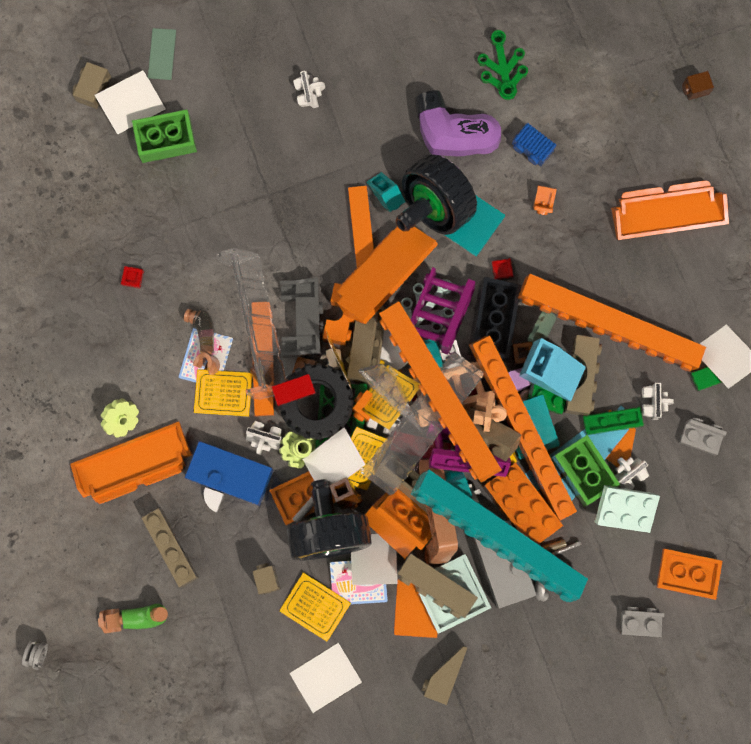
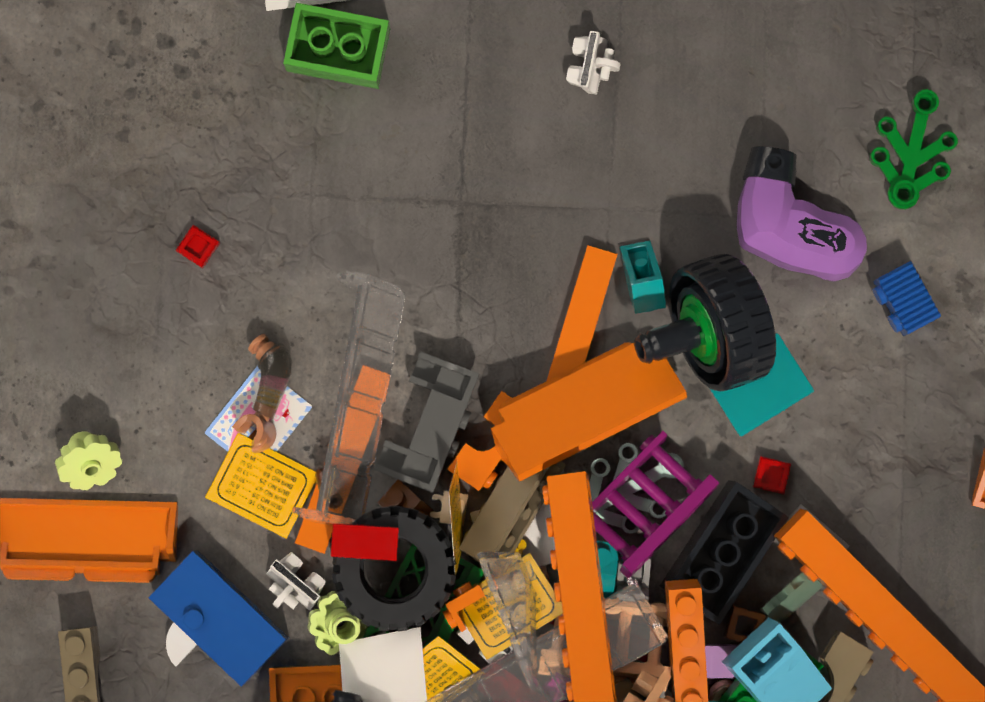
camera: 25 degrees right, 5 degrees up
orange bracket [533,185,557,215] -> none

